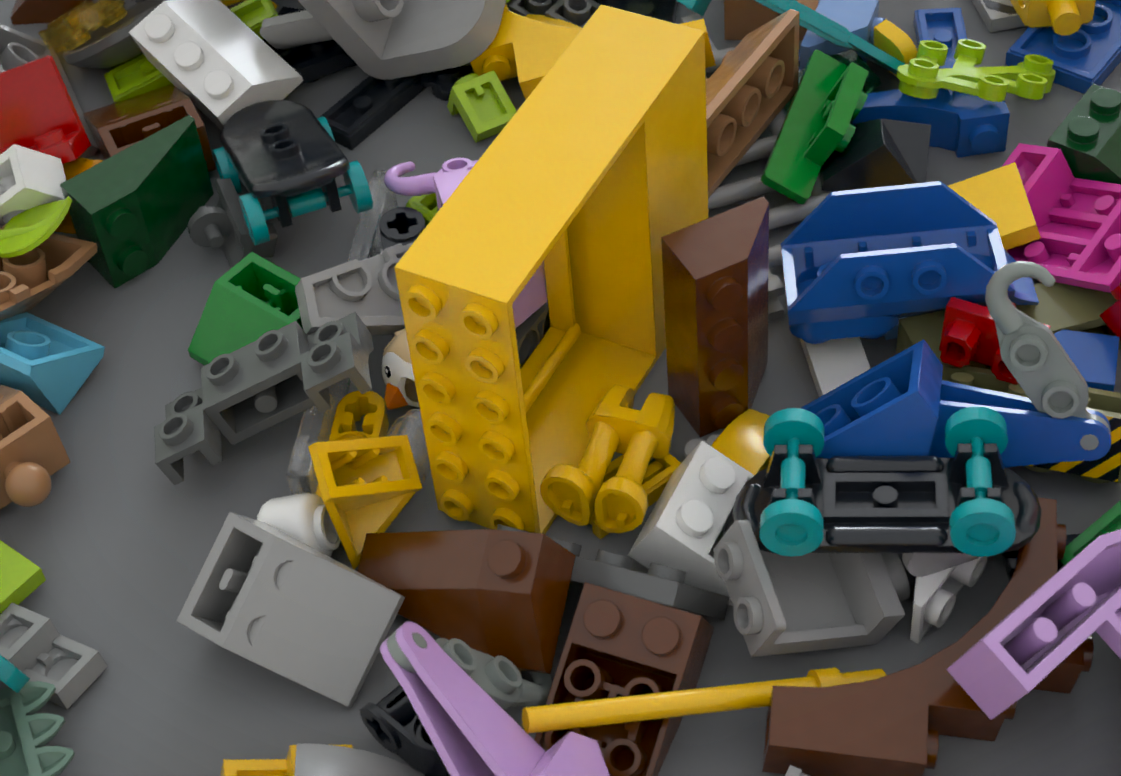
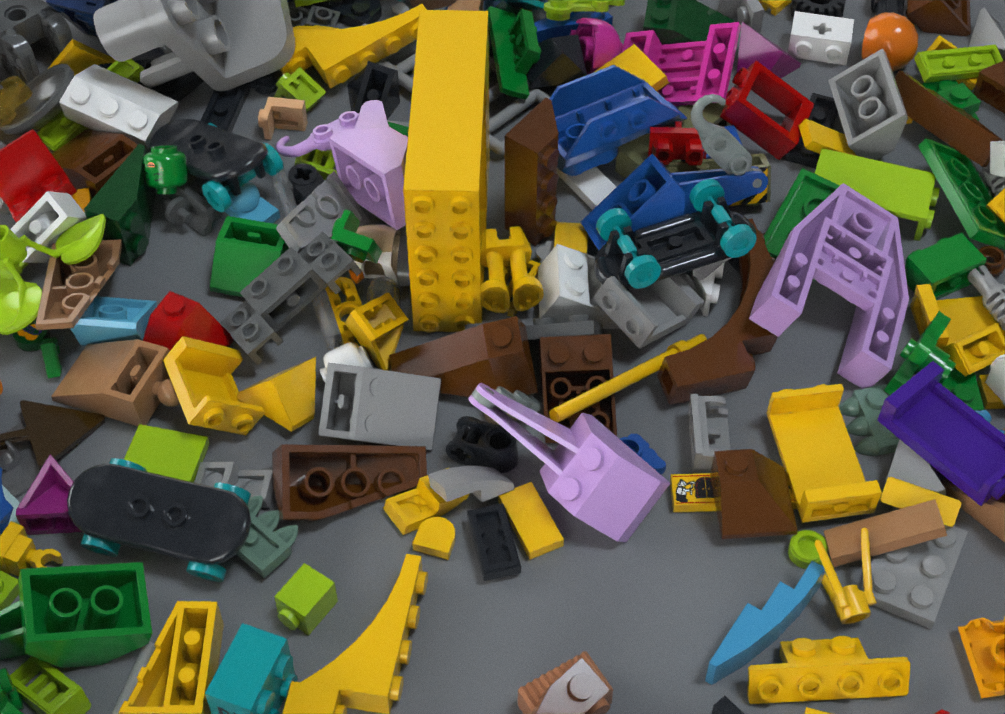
camera: 30 degrees left, 5 degrees up
none -> green head [143,145,188,194]
none -> red slope [143,291,234,351]
none -> yellow panel [163,336,265,436]
none -> medium azure tile [224,182,280,223]
none -> yellow slope [237,357,316,432]
none -> light nougat bracket [258,97,308,140]
none -> reddish brown wedge [272,444,427,520]
none -> green bracket [331,209,382,263]
none -> dark pink cylinder [570,18,623,75]

